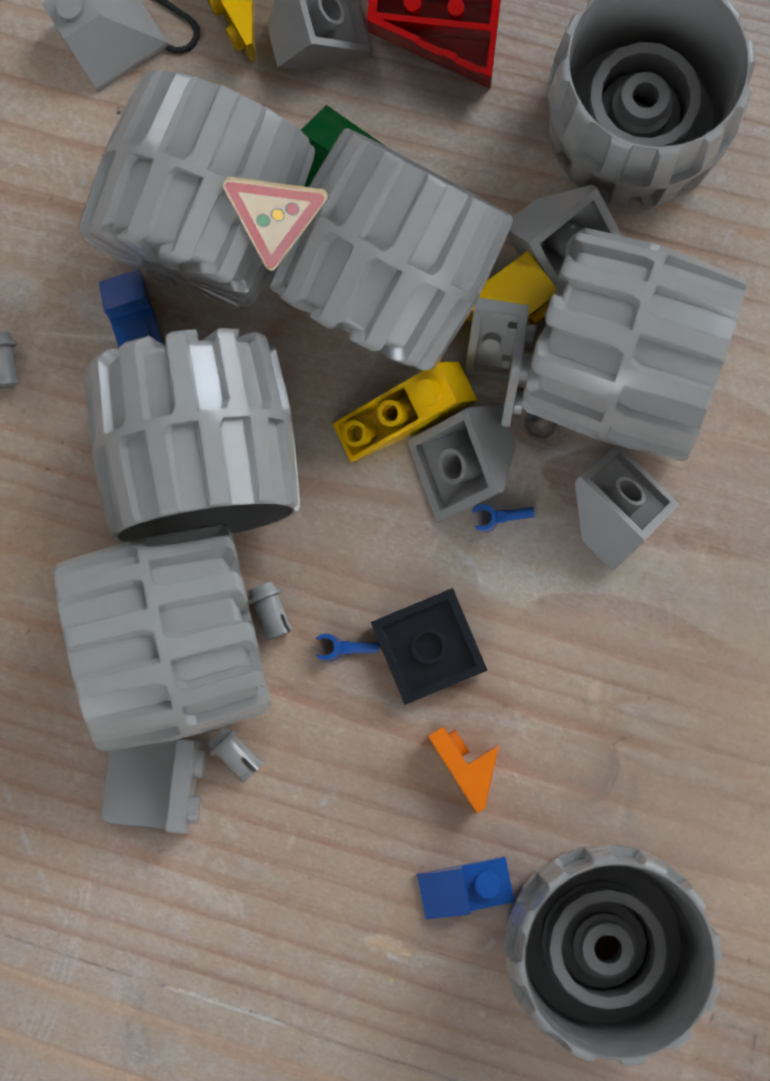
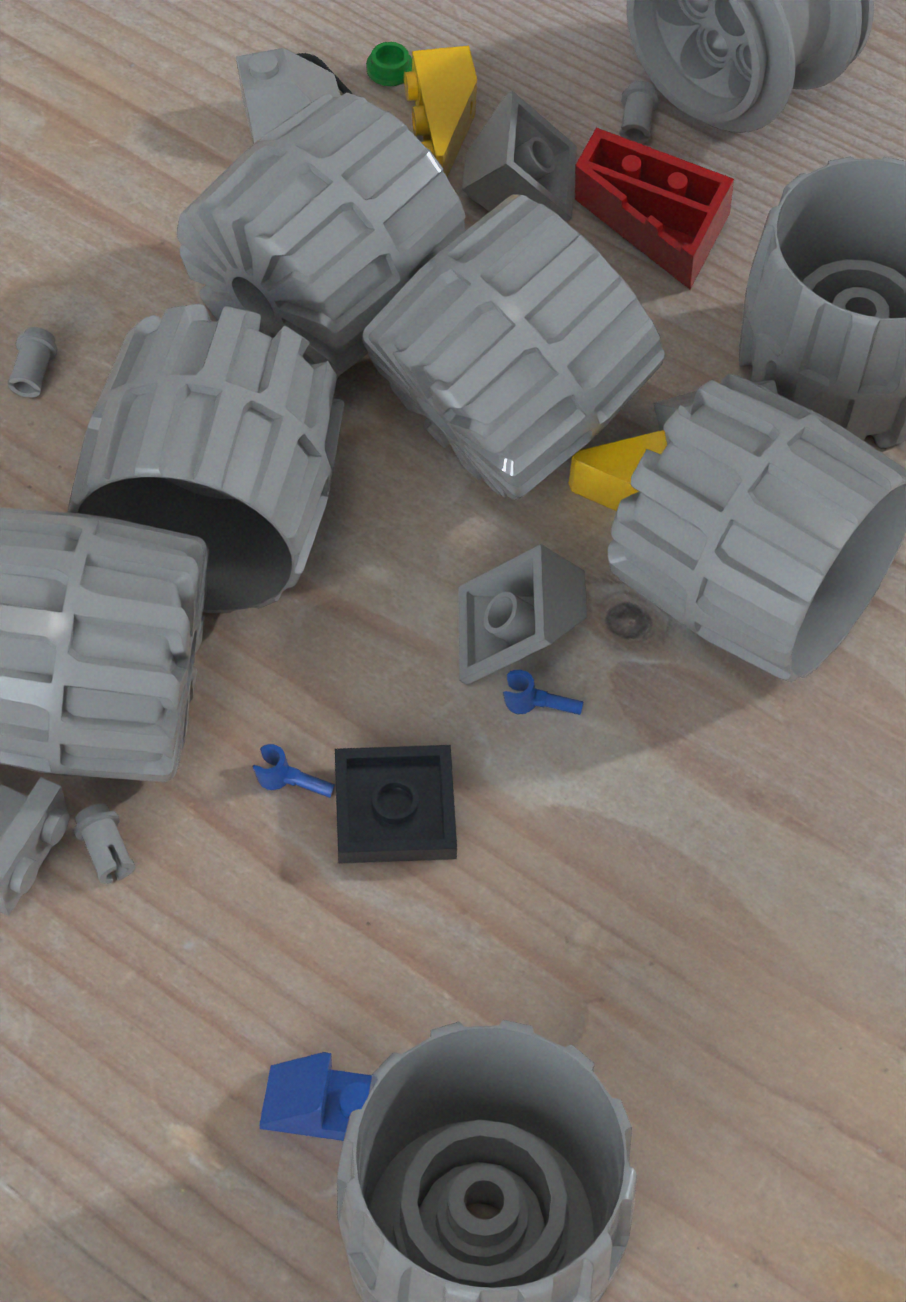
camera: 10 degrees right, 25 degrees down
piece [223,177,328,270] -> none
light grey pin [248,581,294,641] -> none
yellow slope [332,362,478,463] -> none
orange slope [427,727,499,814] -> none
light grey bracket [464,298,535,428] -> none
light grey slope [575,445,680,571] -> none

